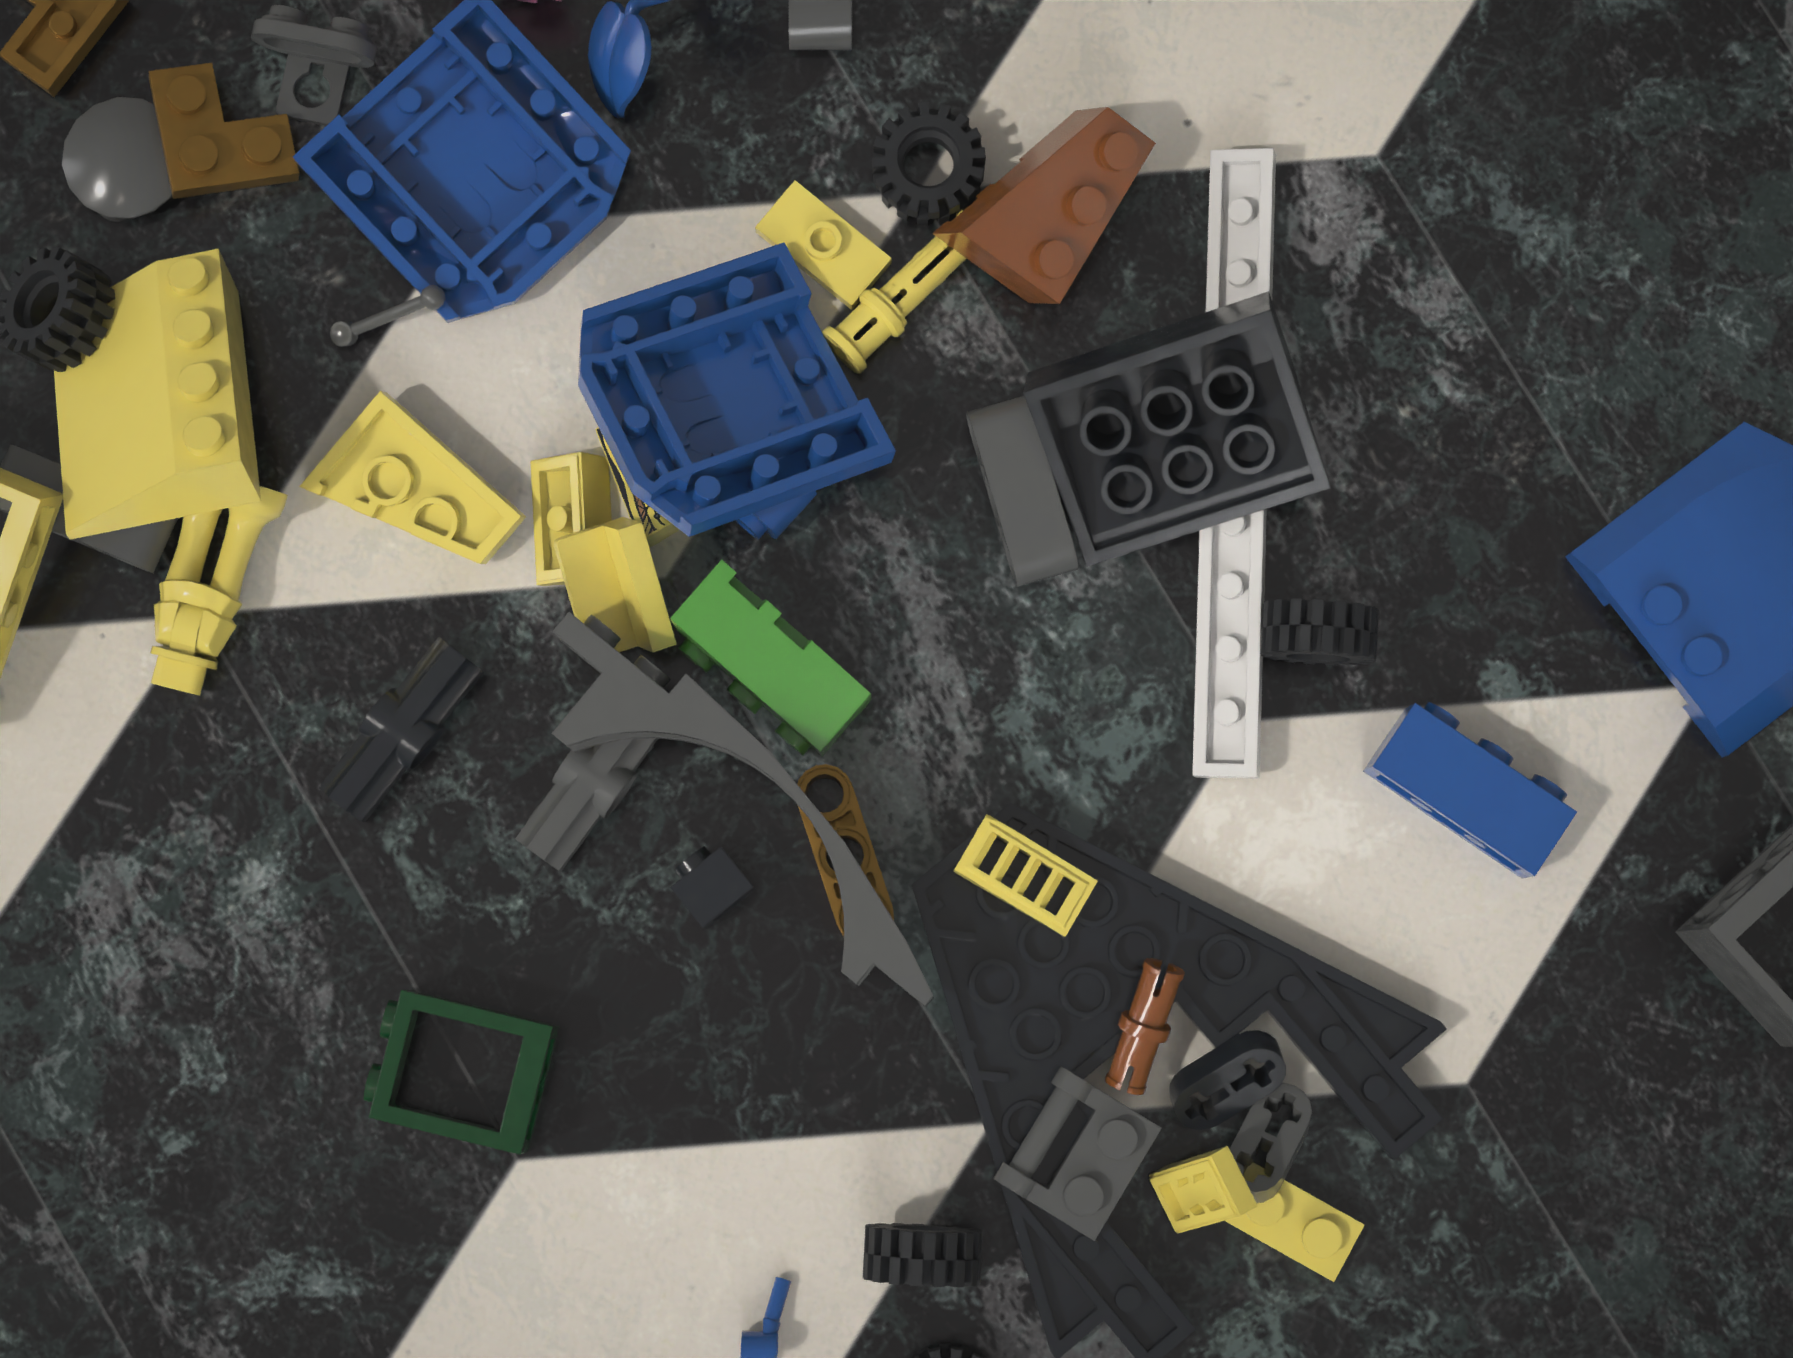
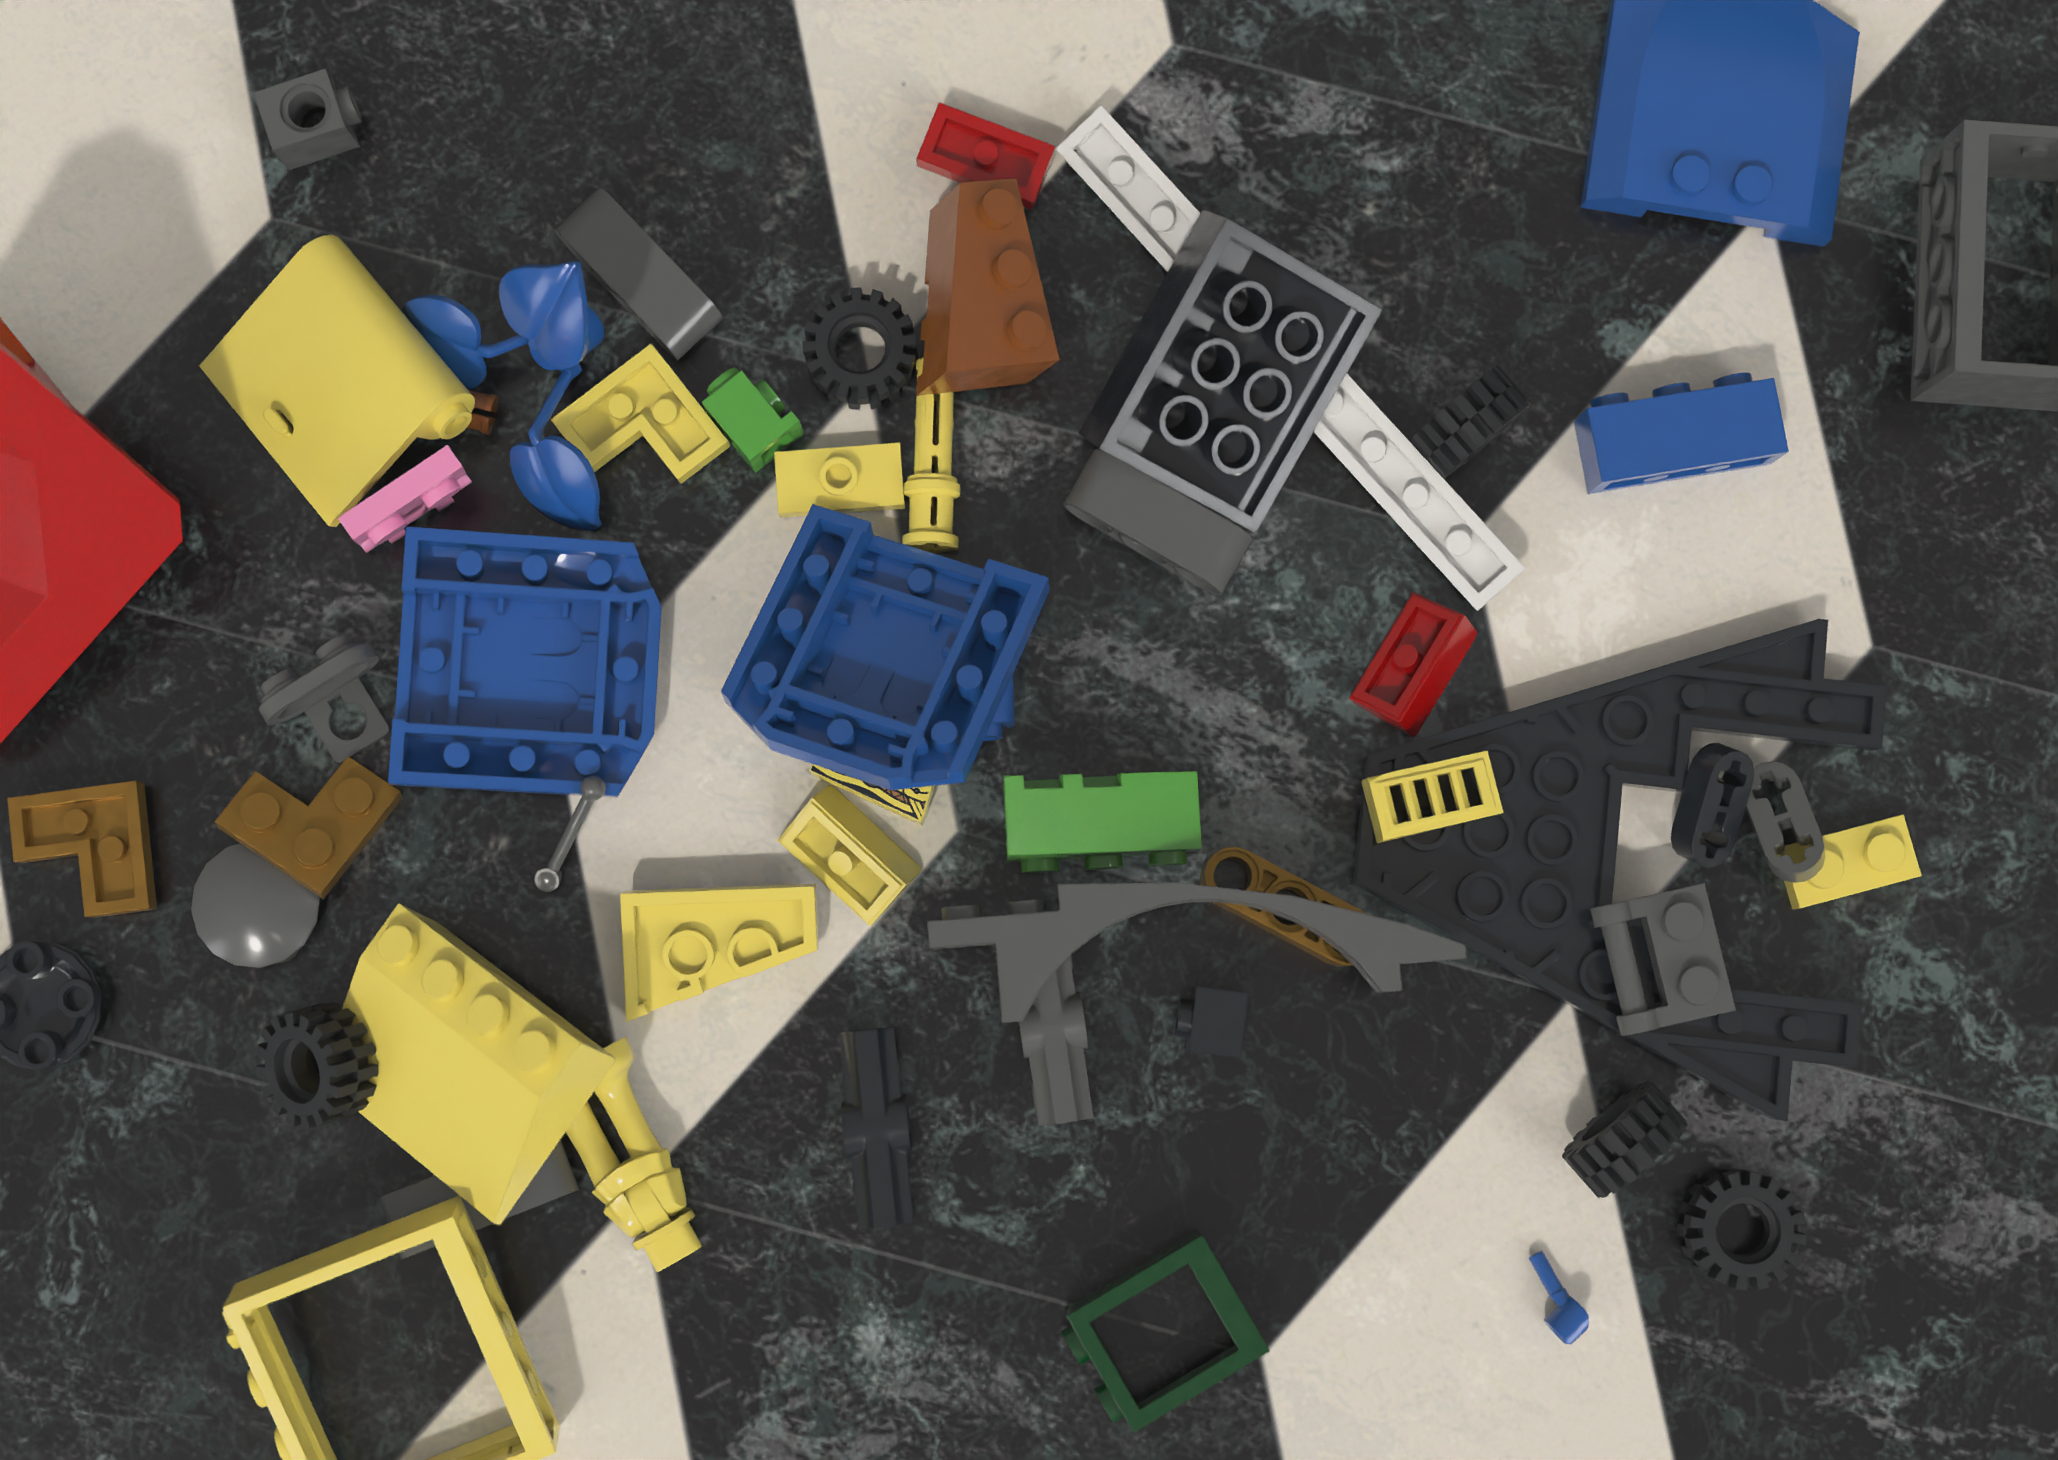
camera: 50 degrees left, 0 degrees up
light yellow panel [554,517,677,653] -> none
dark orange pin [1105,958,1185,1095] -> none
light yellow plate [1149,1146,1258,1234] -> none
none -> light yellow plate [551,344,730,484]
none -> bright green brick [702,367,804,473]
none -> red plate [916,102,1055,210]
none -> red slope [1349,592,1477,737]

